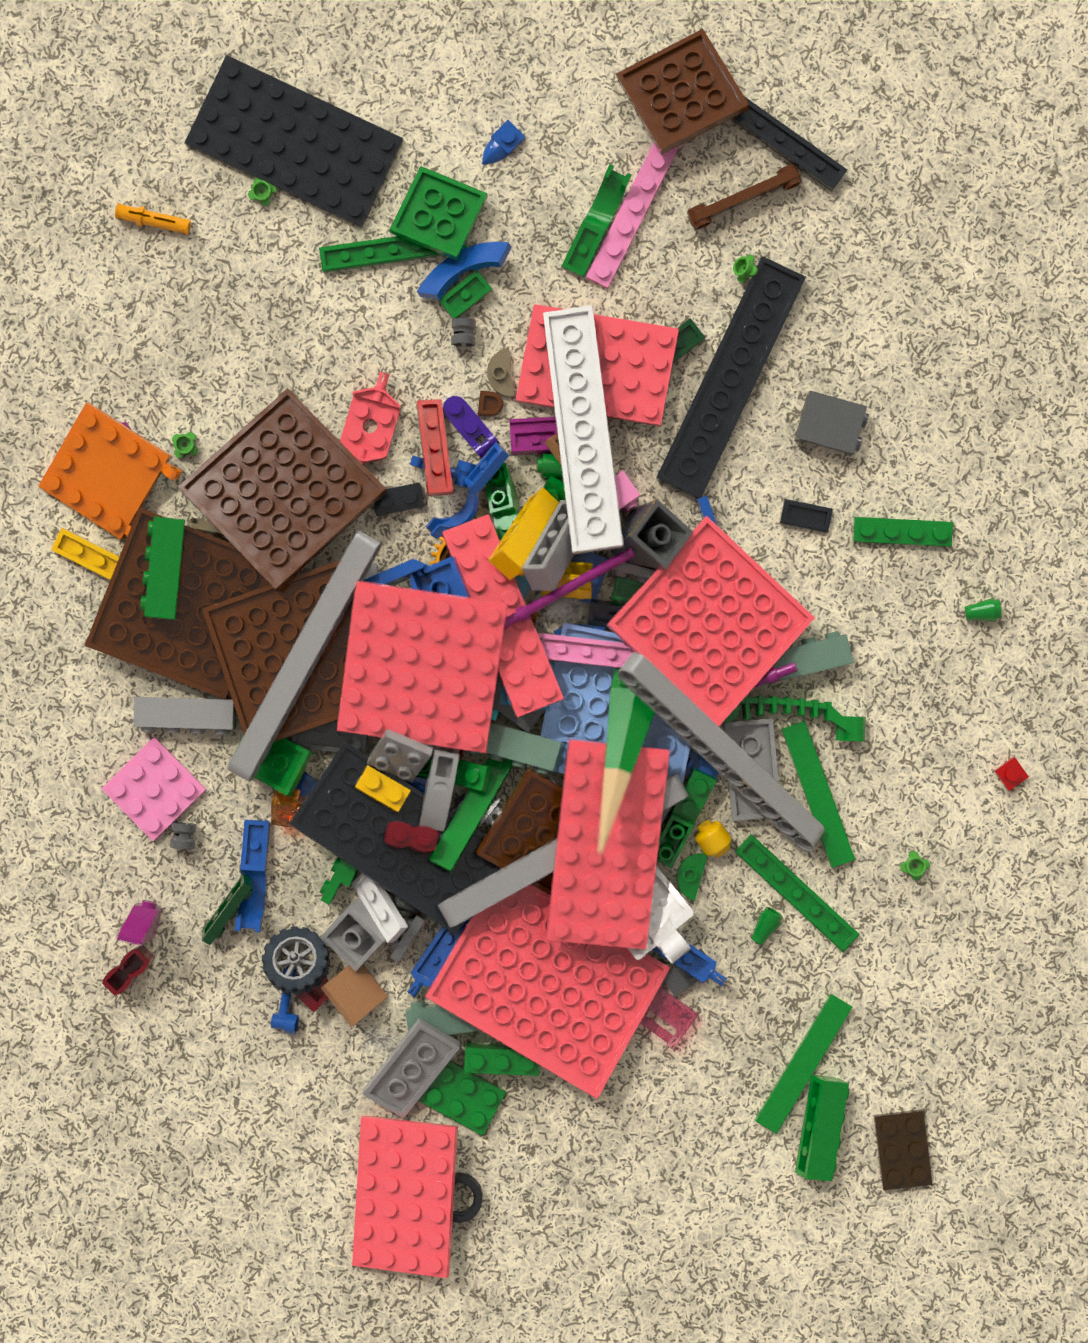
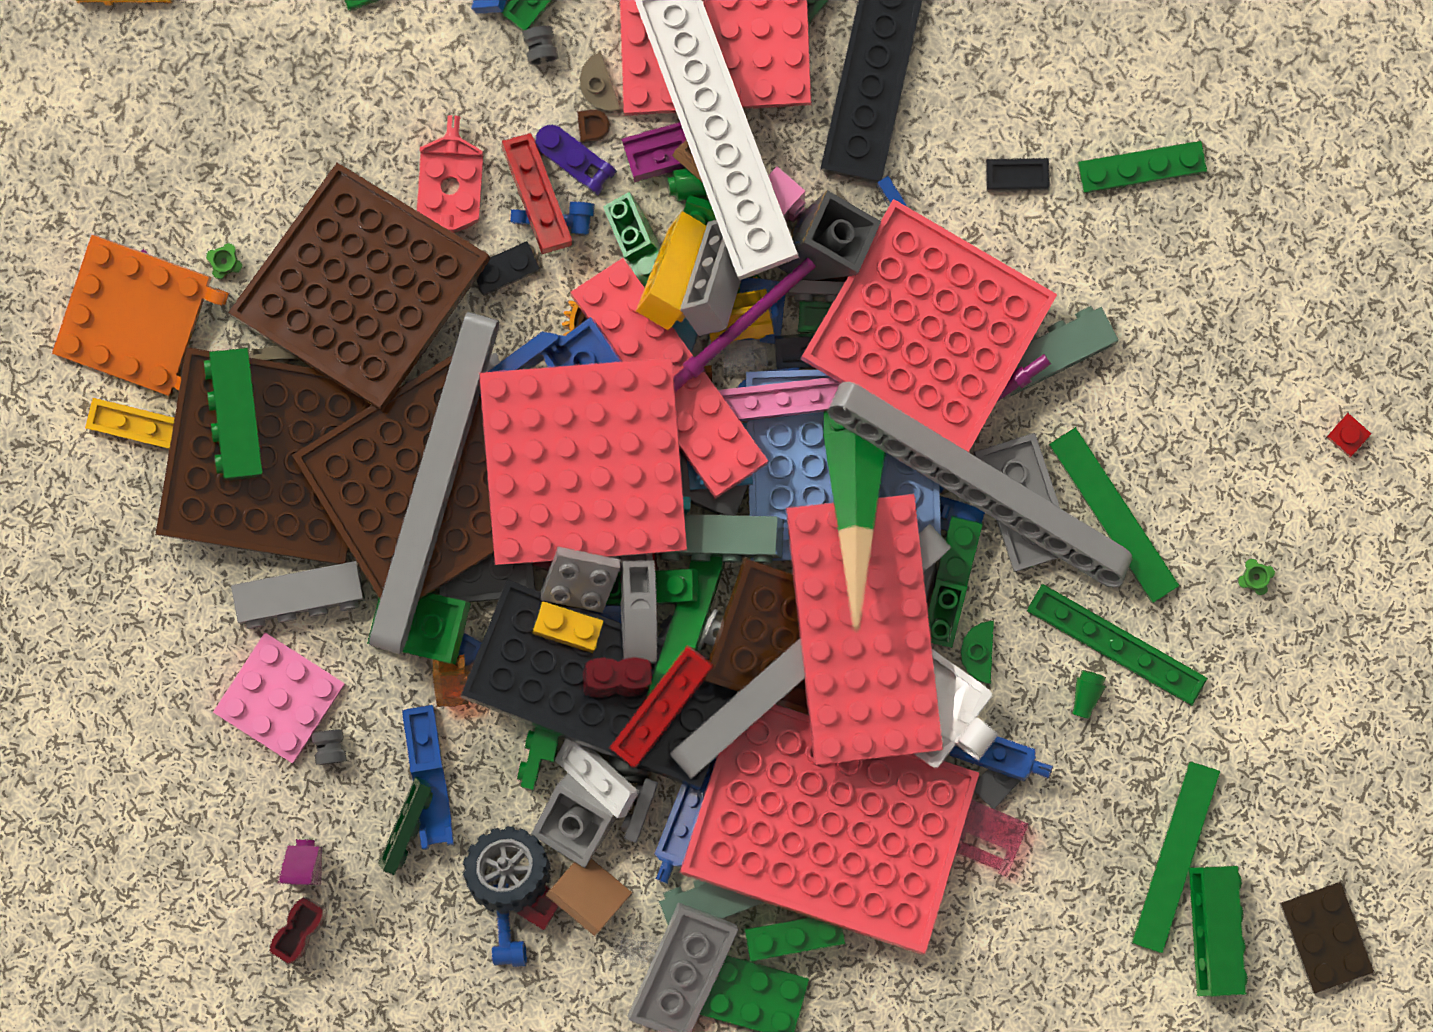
camera: 15 degrees left, 5 degrees down
blue piece [425,442,510,539] -> none
yellow head [695,820,732,858] -> none
green piece [723,696,866,742] -> none
dark grey panel [794,390,869,456] -> none
green cone [965,598,1002,622] -> none
none -> red plate [610,646,714,768]

